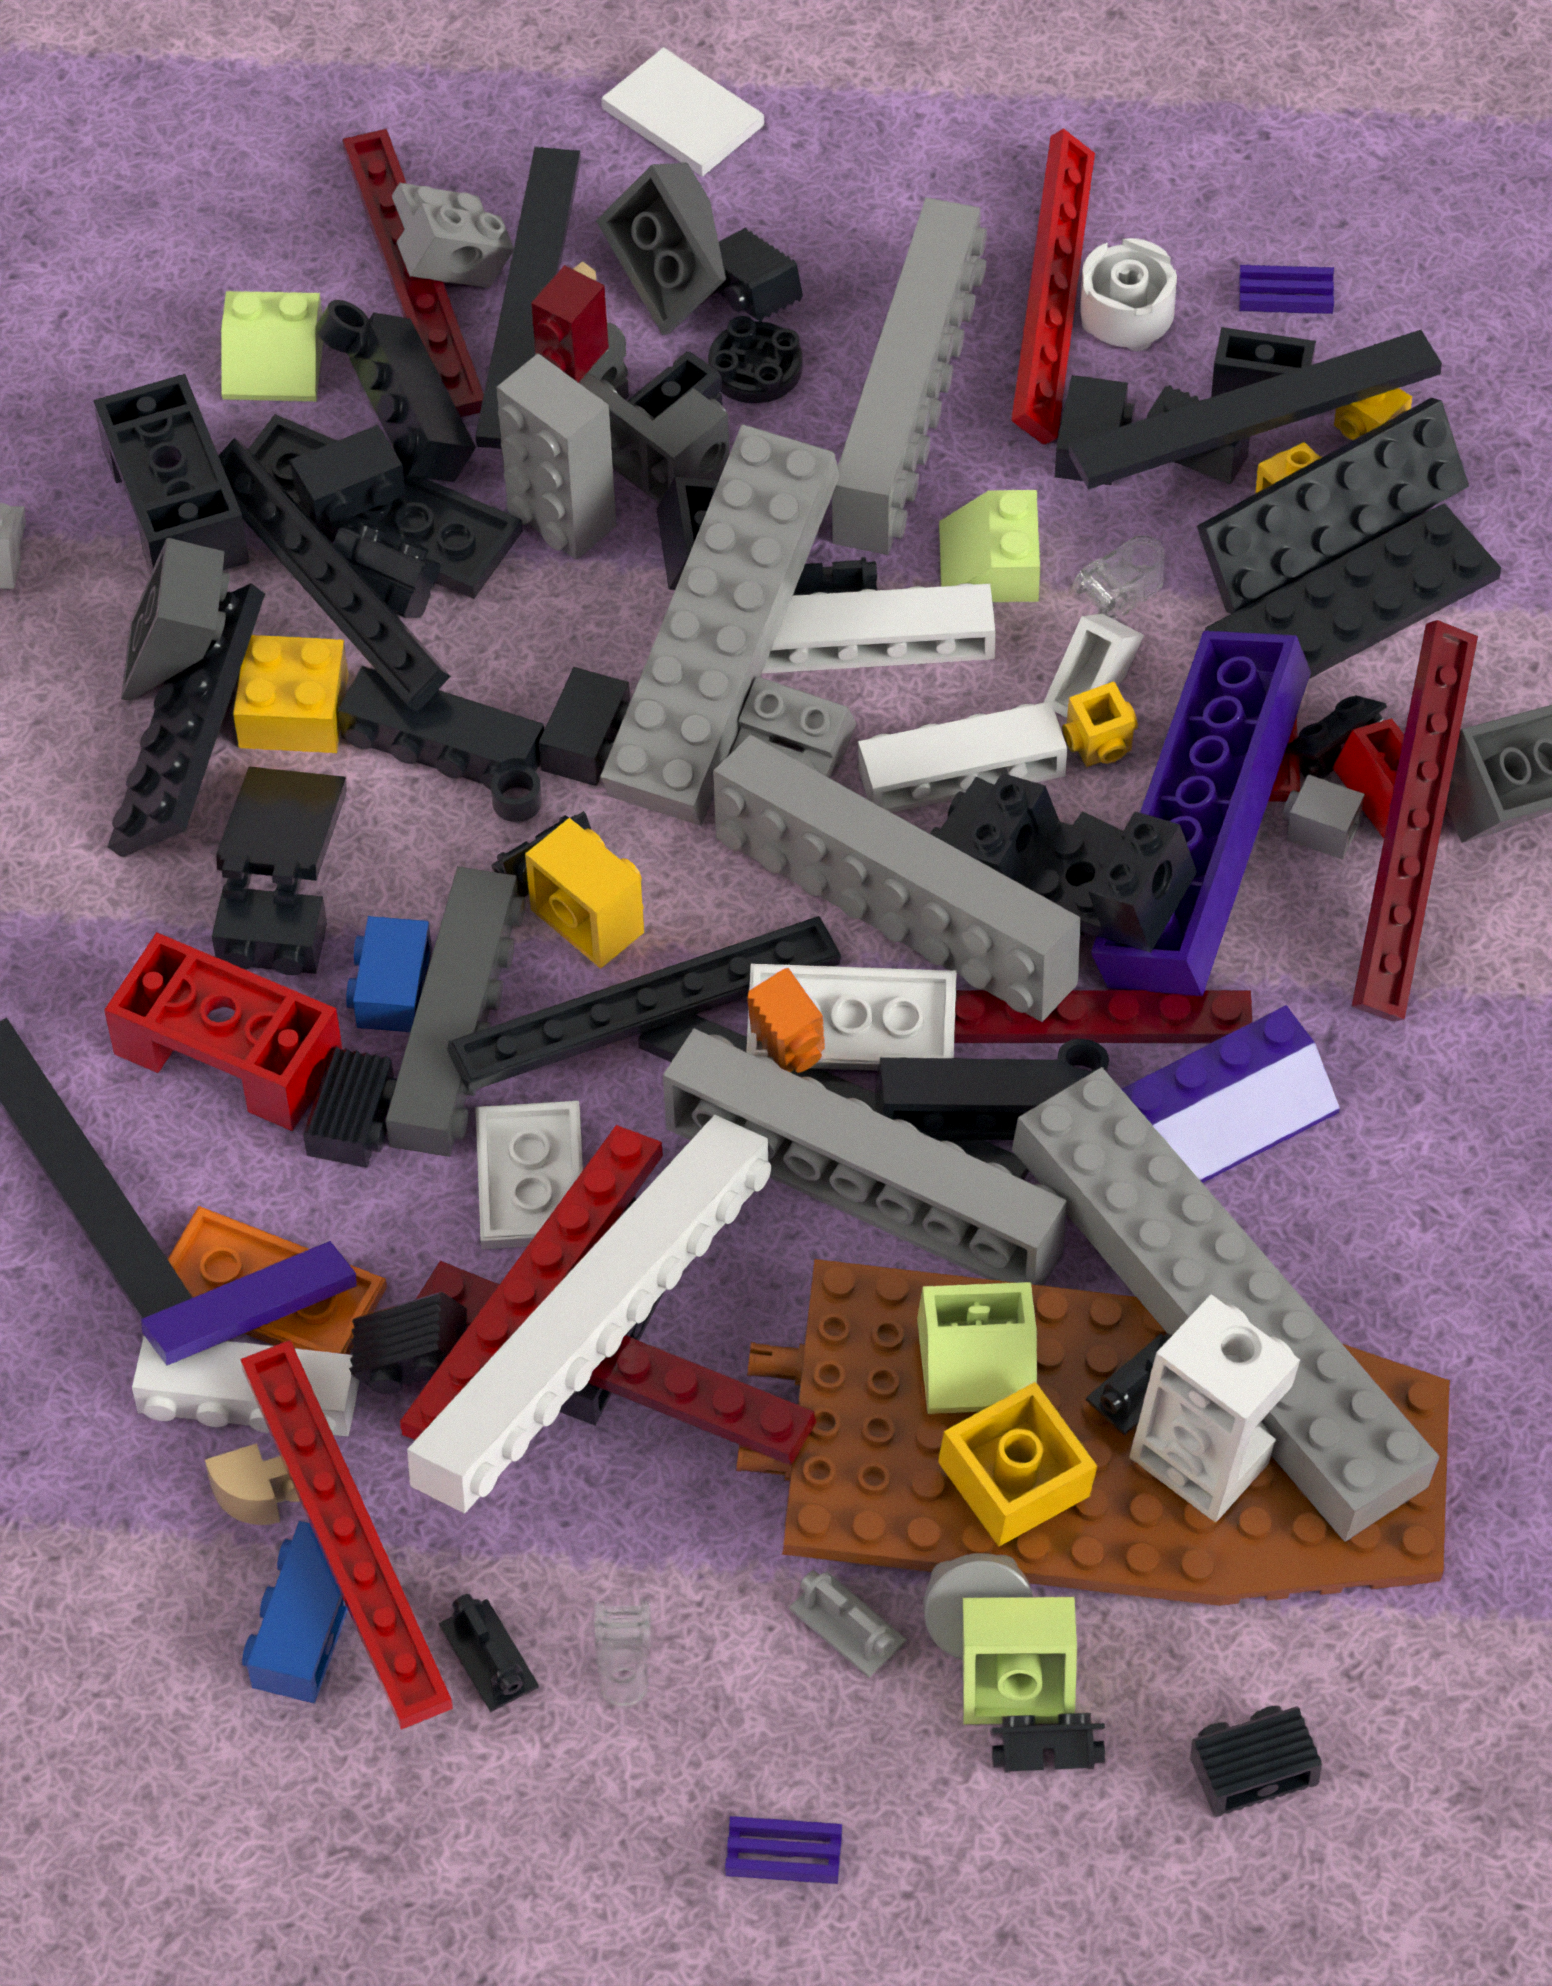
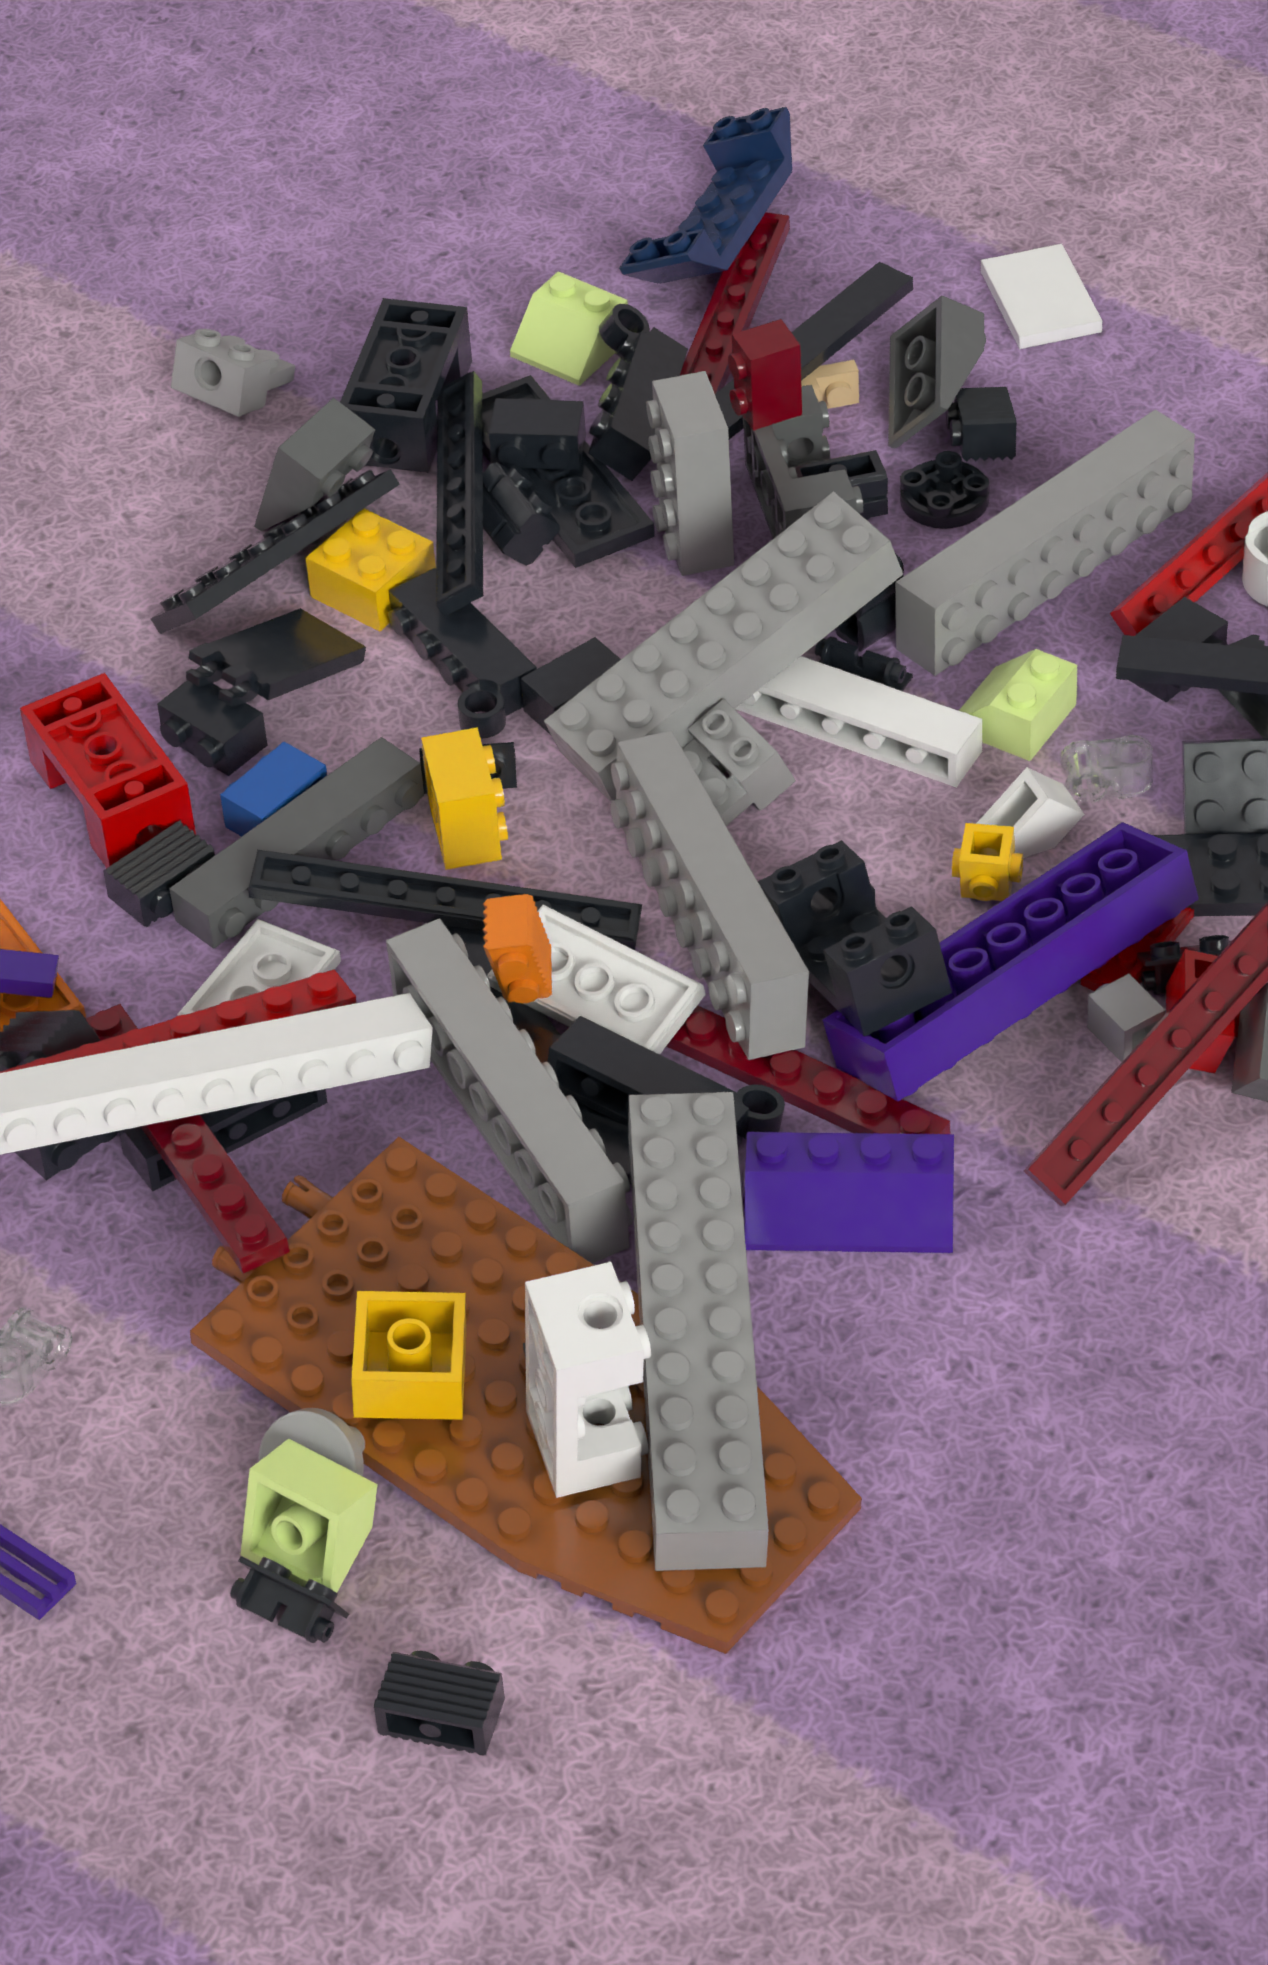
camera: 35 degrees right, 10 degrees down
light grey brick [392,183,514,288] -> none
light grey hinge [789,1570,907,1678] -> none
white brick [858,701,1067,813] -> none
yellowish green slope [917,1282,1037,1414] -> none
none -> dark blue slope [619,107,792,284]

